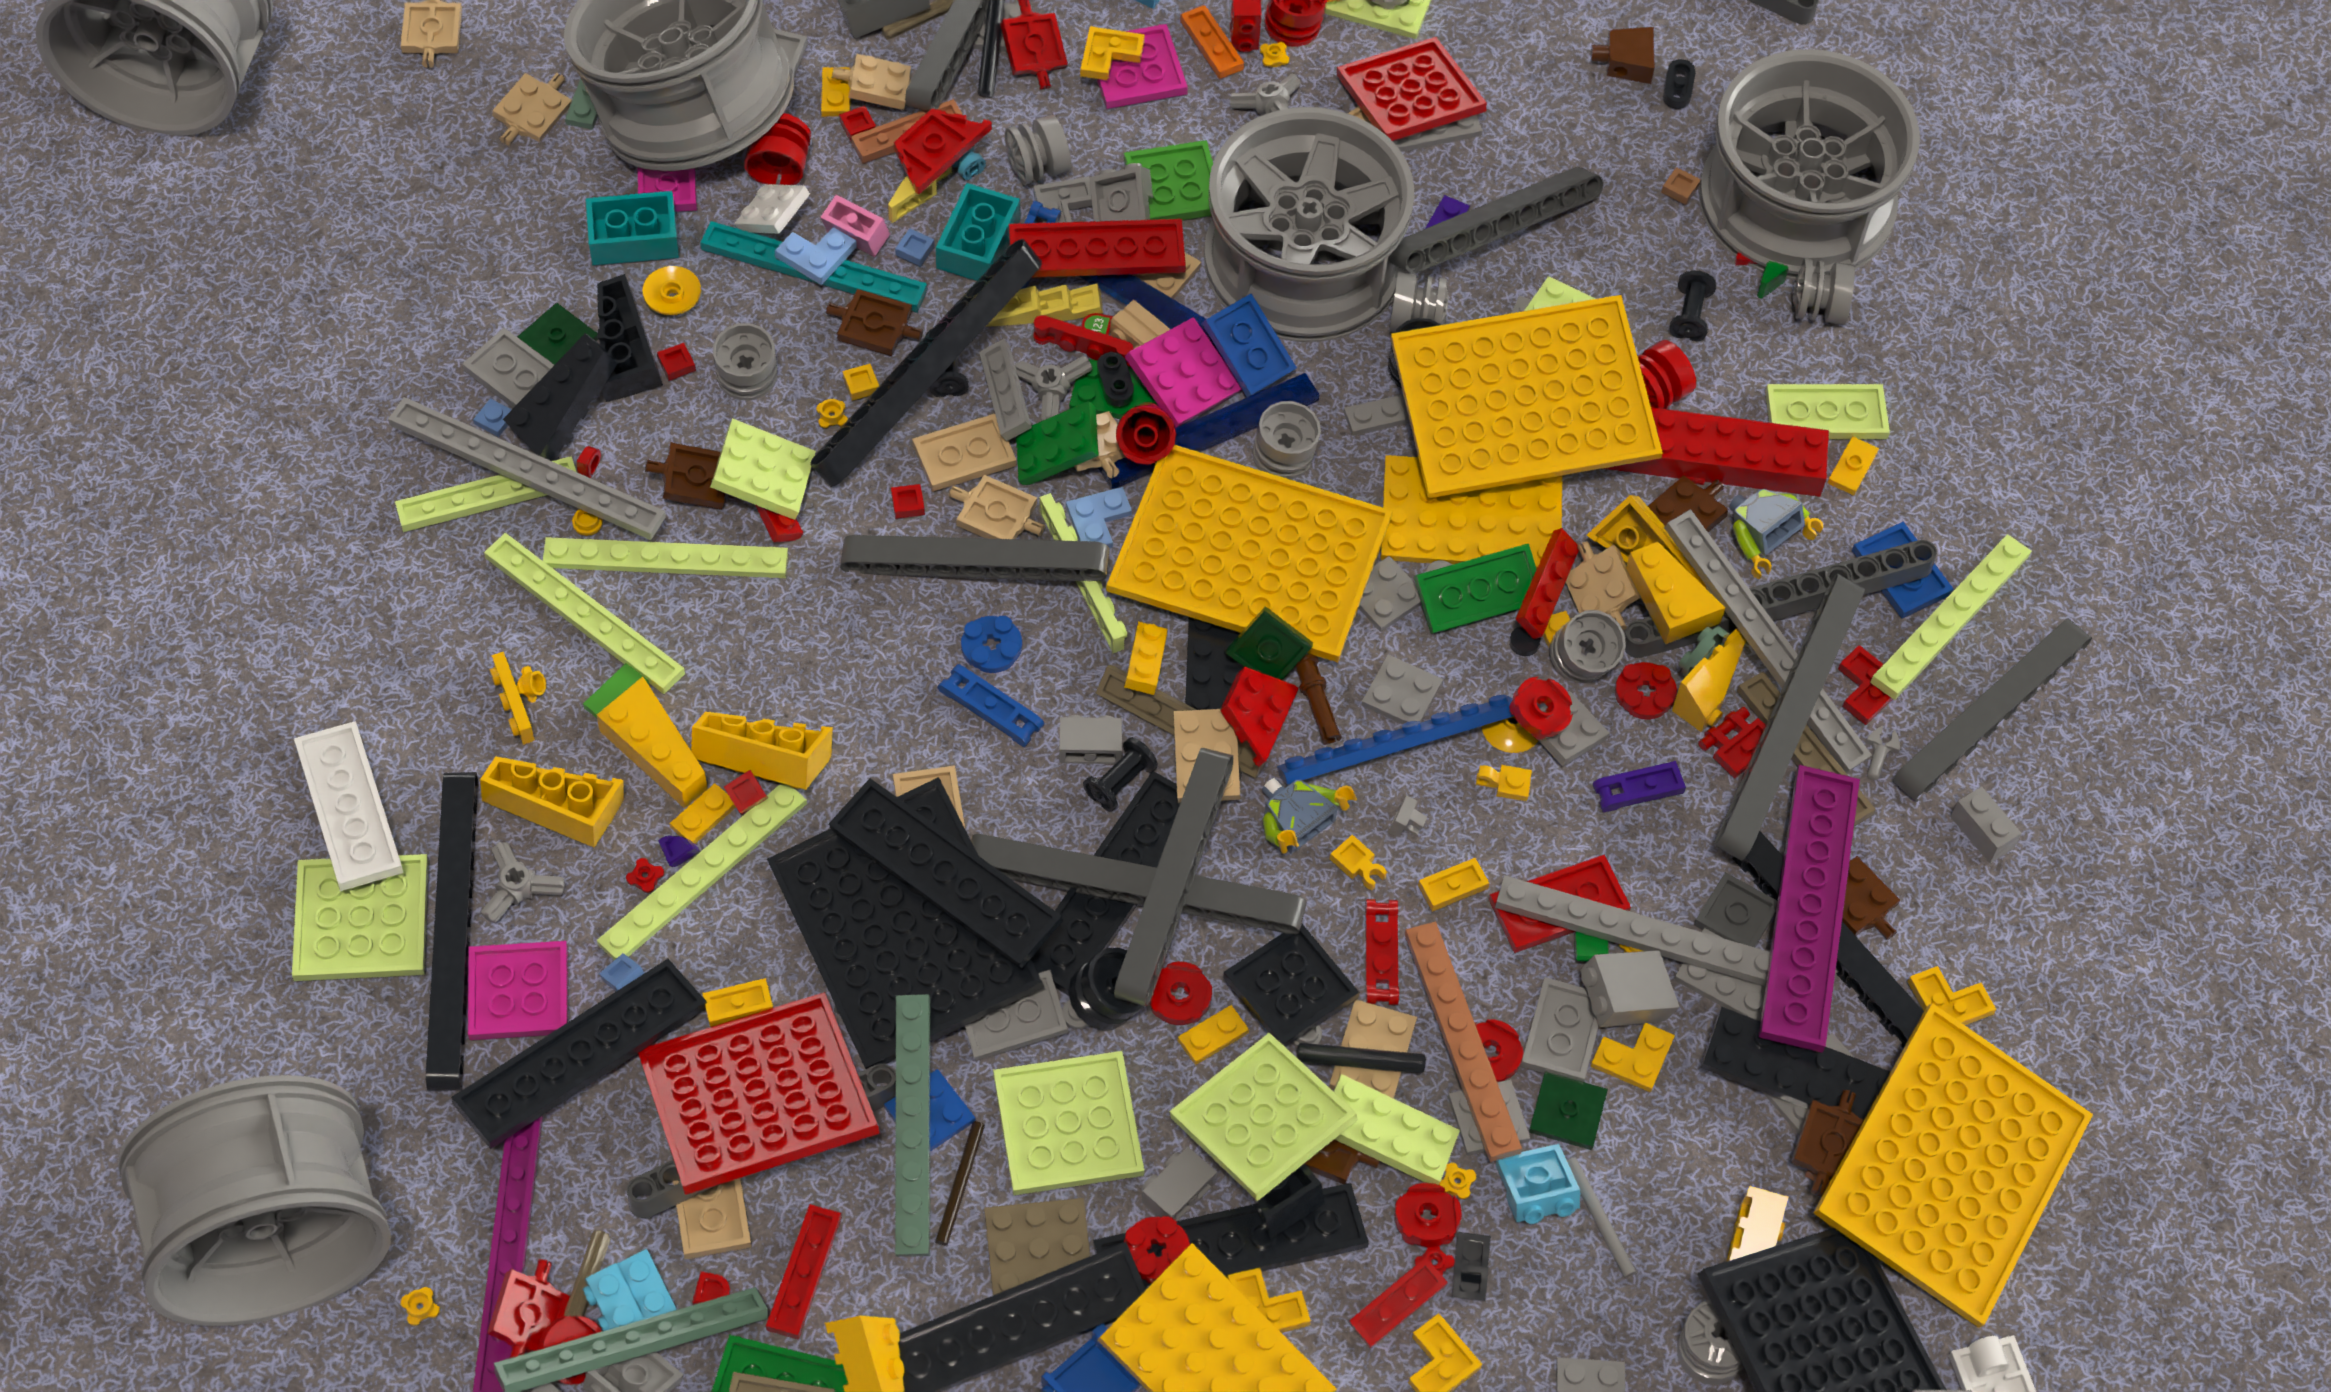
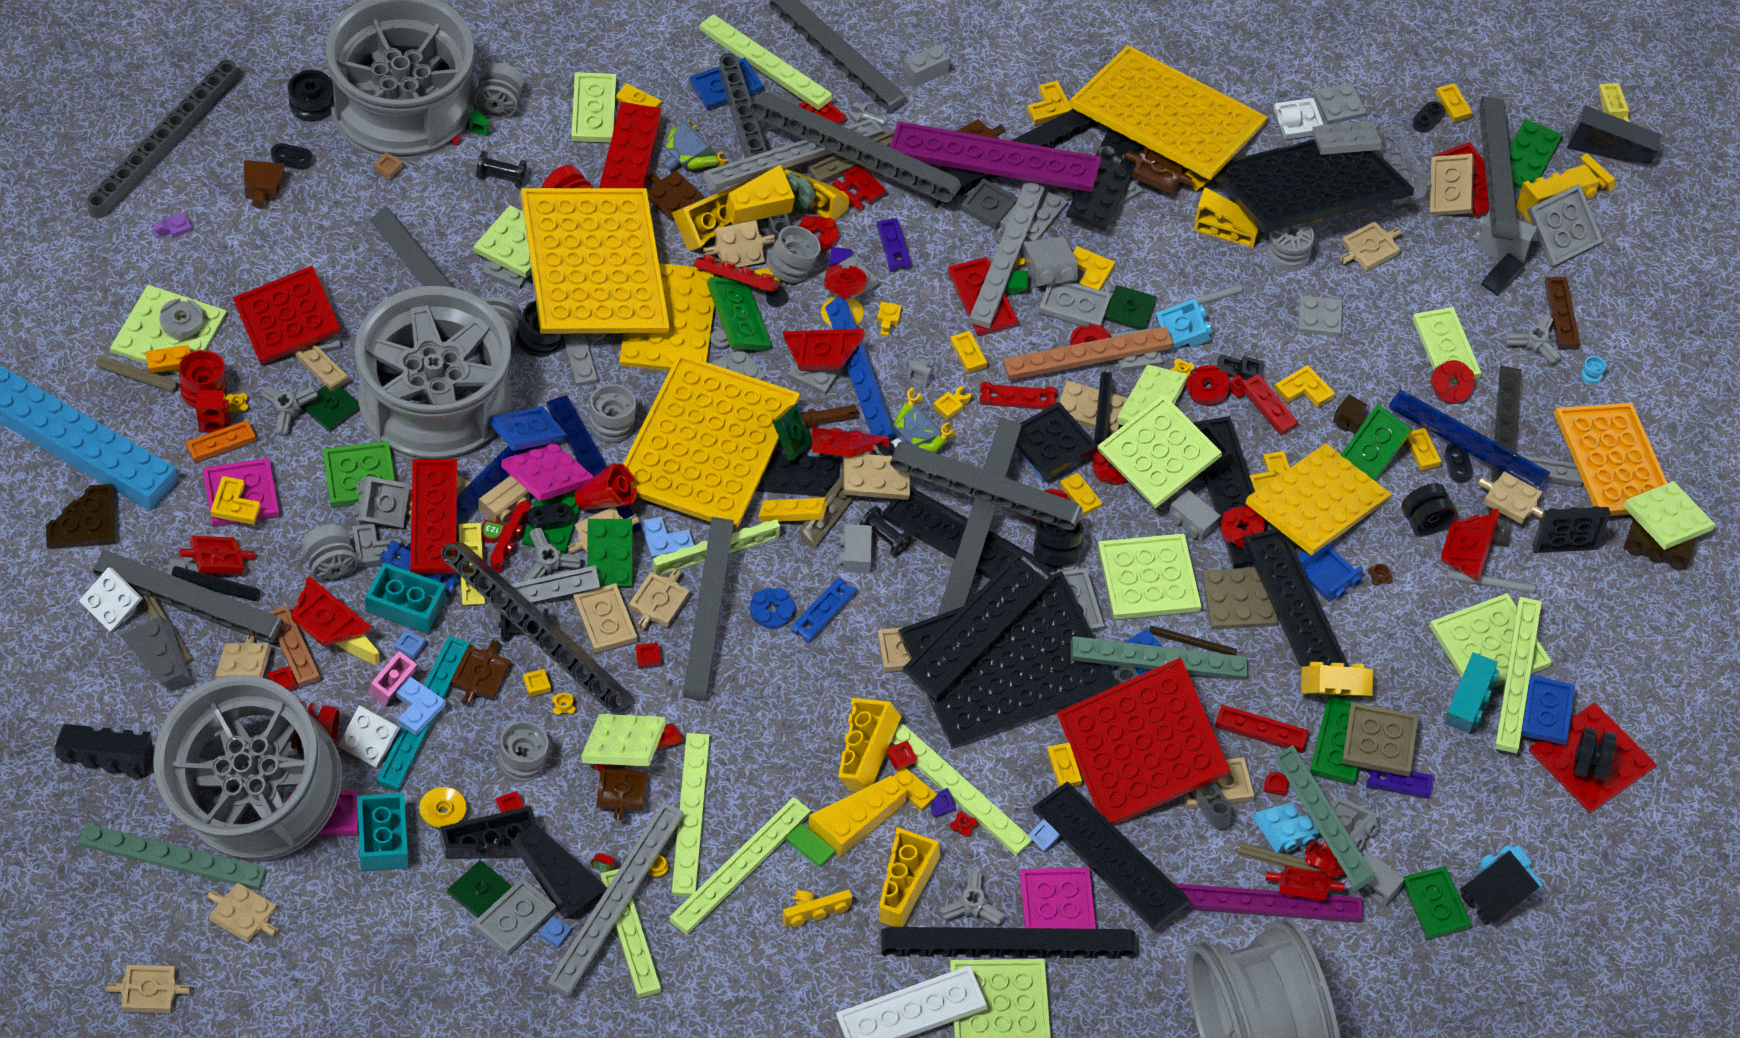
camera: 90 degrees left, 5 degrees down
none -> red wing [783,329,865,370]
none -> dark purple tile [829,247,852,267]

